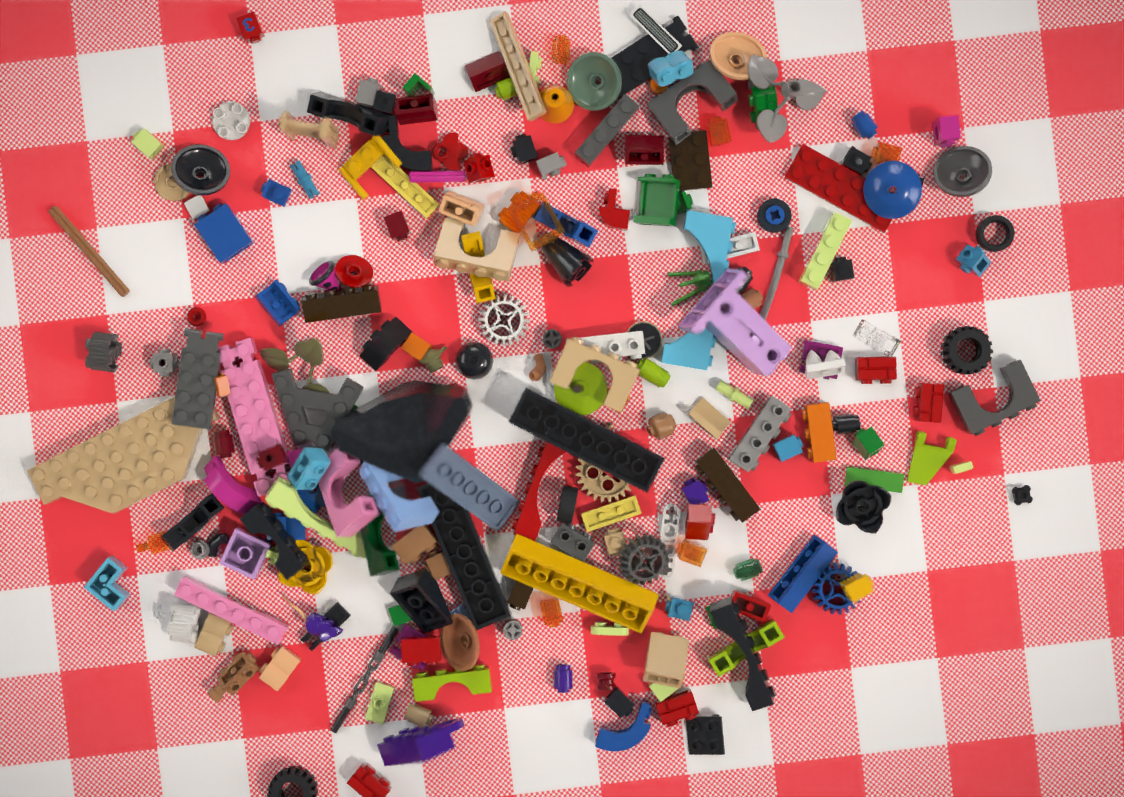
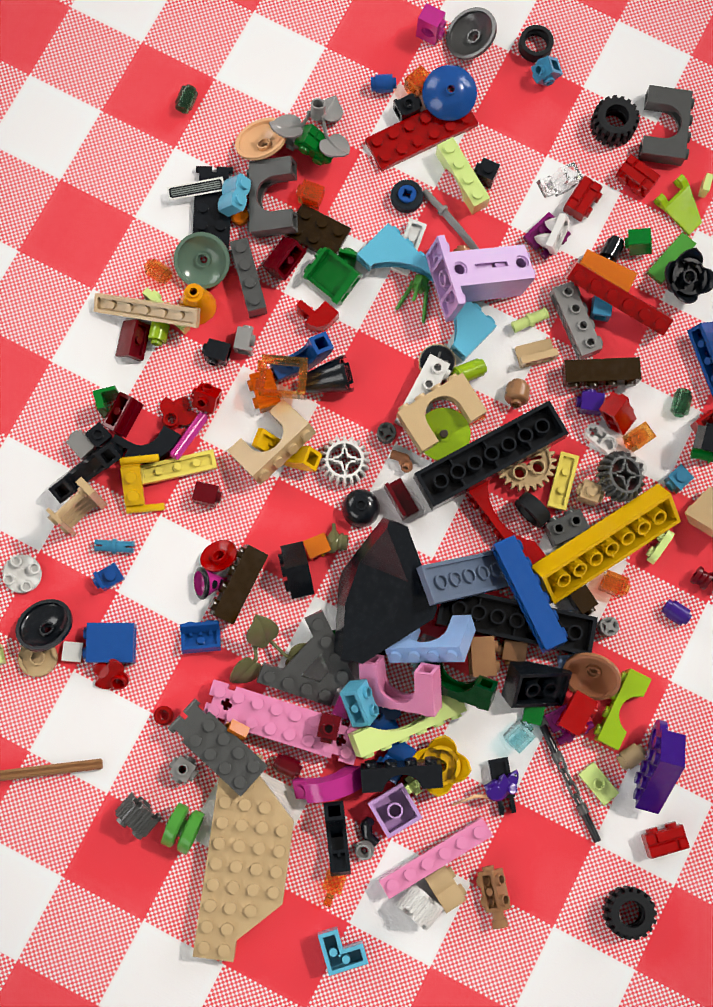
camera: 65 degrees left, 10 degrees down
light nougat brick [259,645,302,692] -> none
light nougat brick [439,191,485,227] -> none
none -> red plate [93,659,129,690]
none -> bright green wheel [161,802,205,855]
none -> dark red panel [384,478,419,521]
none -> blue brick [491,535,568,654]
none -> clear light blue brick [503,719,536,754]
none -> red arch [566,260,674,336]

